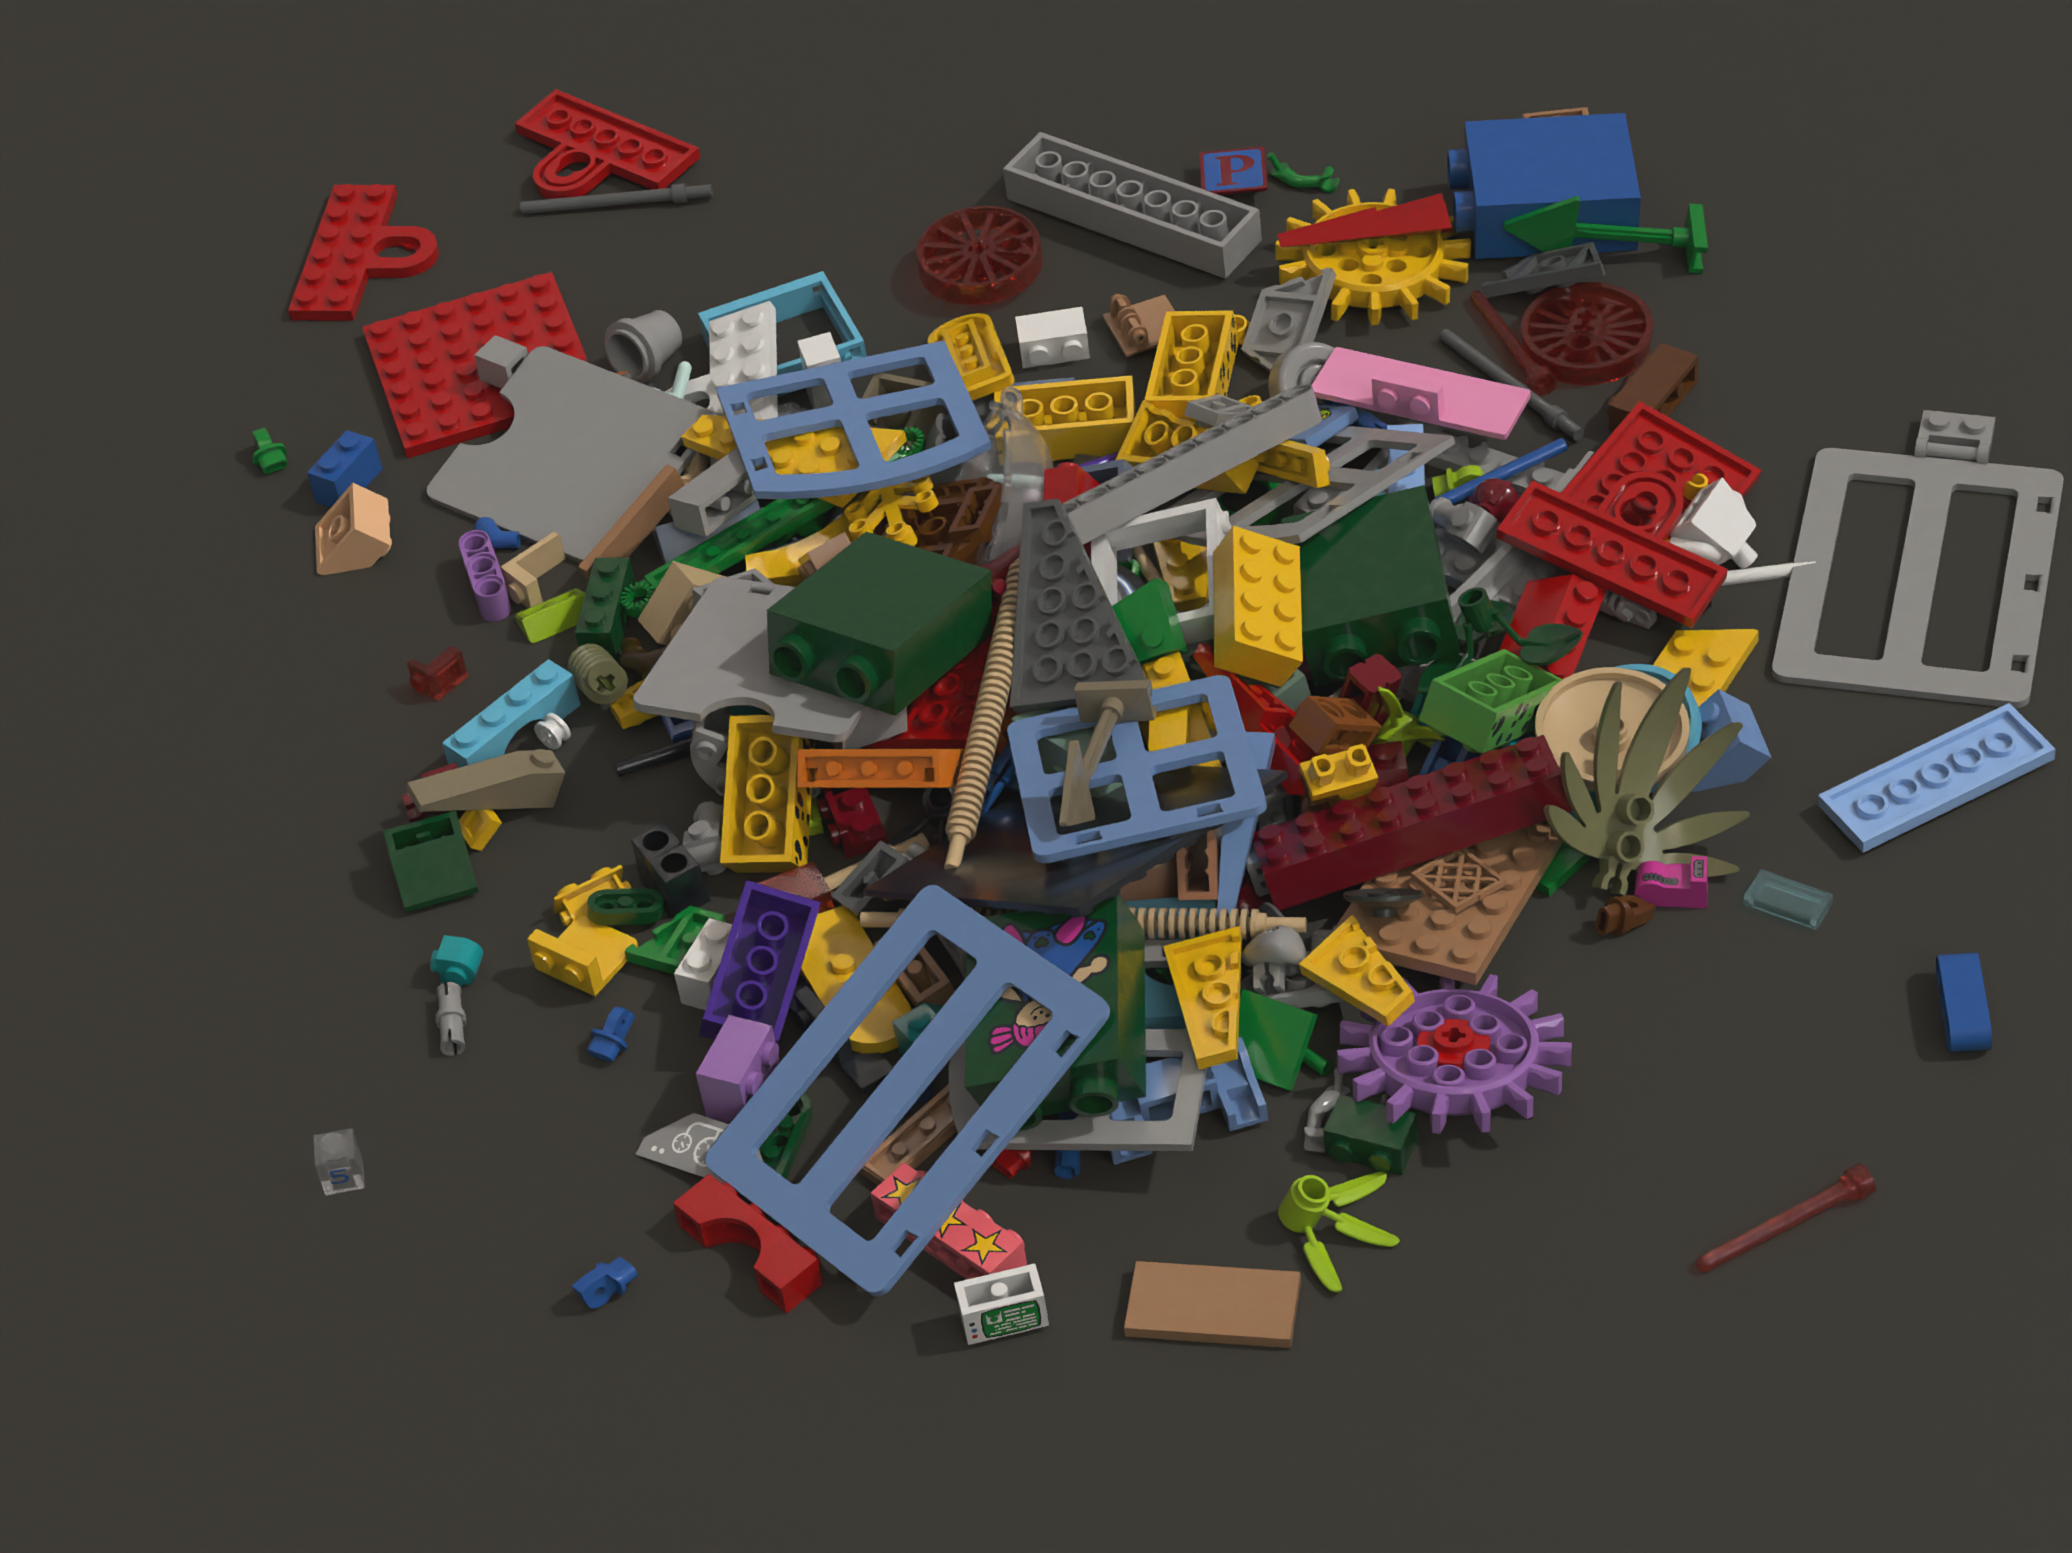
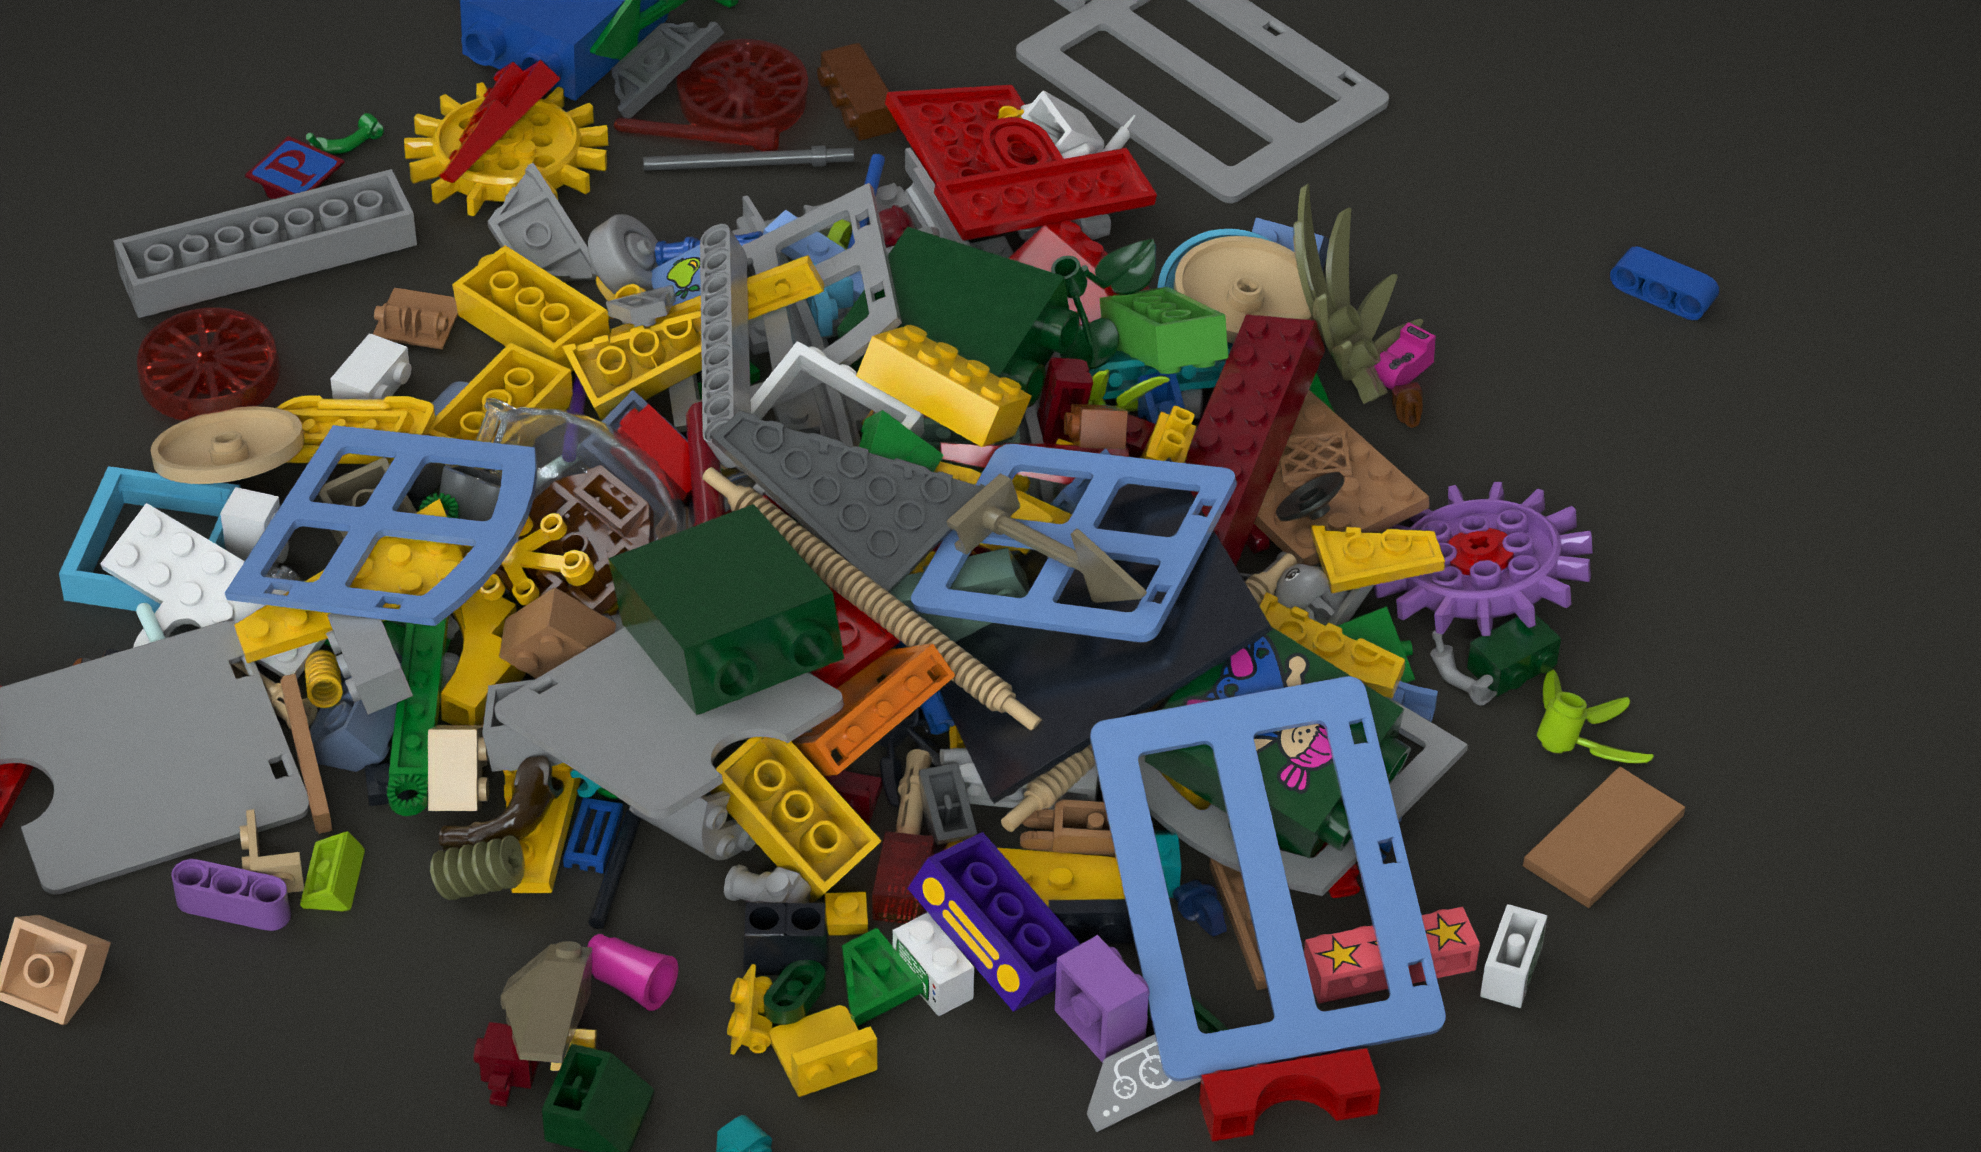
camera: 65 degrees left, 0 degrees up
clear red bracket [407,645,469,701] -> none
medium azure arch [442,659,581,768] -> none
blue arm [474,517,521,549] -> none
white bush [534,713,571,750] -> none
dark green brick [575,557,635,663] -> none
blue piece [586,1006,636,1063] -> none
light grey piece [604,310,682,384] -> none
bright pink bracket [1312,347,1531,440] -> none
yellow wing [1653,629,1759,706] -> none
clear red piece [1696,1163,1876,1272] -> none
clear light blue tile [1744,869,1833,930] -> none
light blue plate [1818,703,2056,853] -> none
none -> tan dish [150,406,305,484]
none -> dark pink plant [587,934,678,1011]
none -> yellow plate [825,892,868,936]

